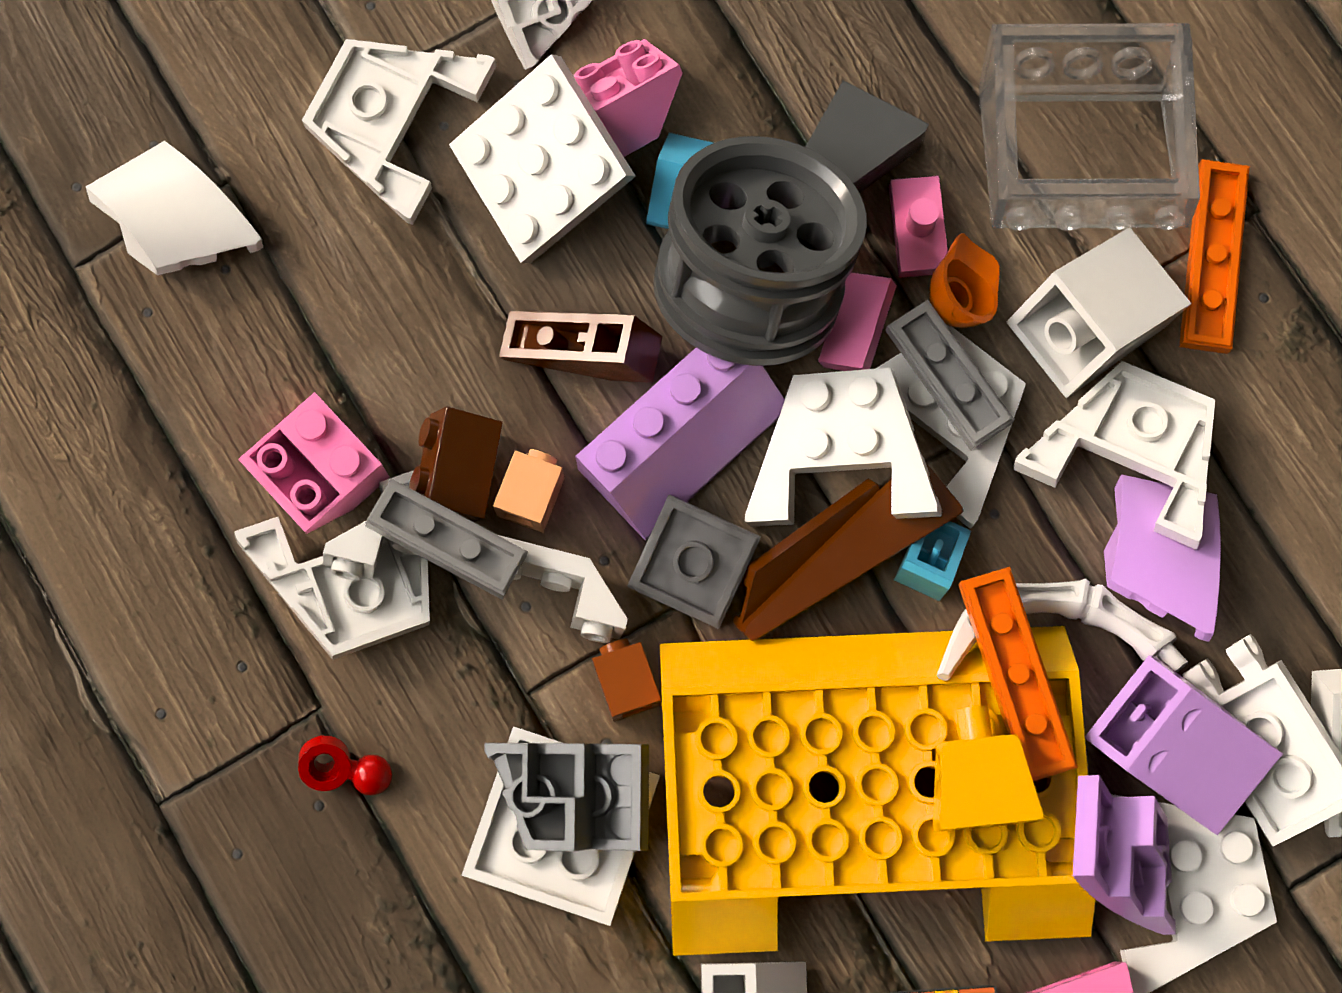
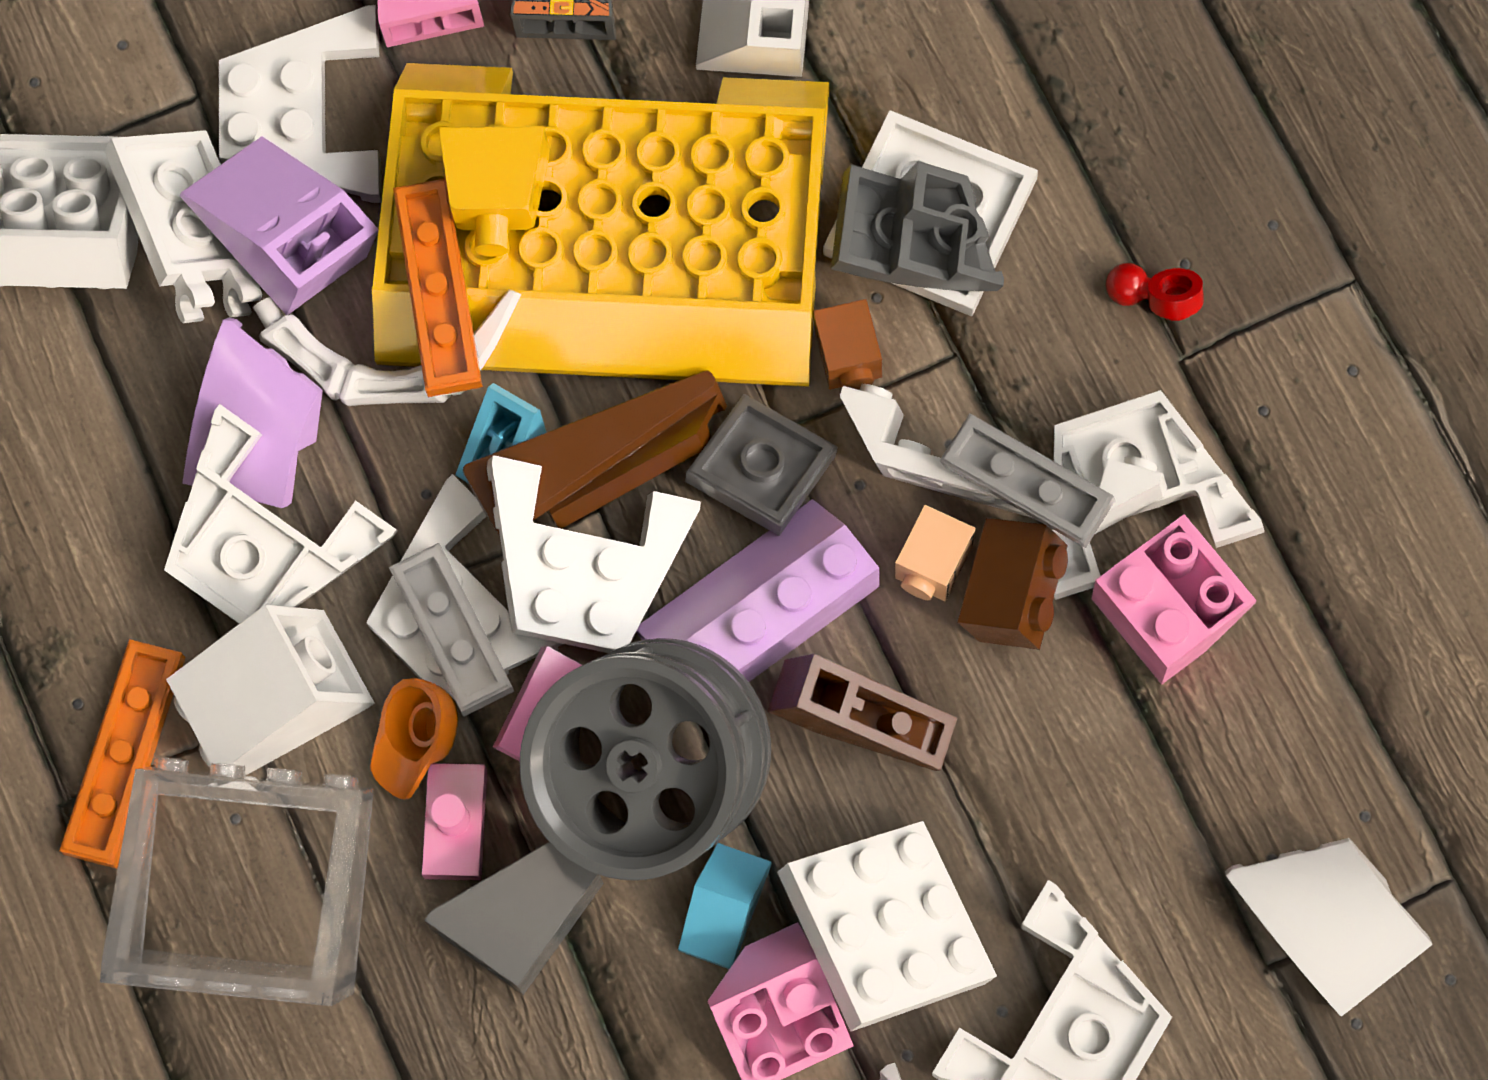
camera: 165 degrees left, 5 degrees down
lavender slope [1073,775,1176,935] -> none

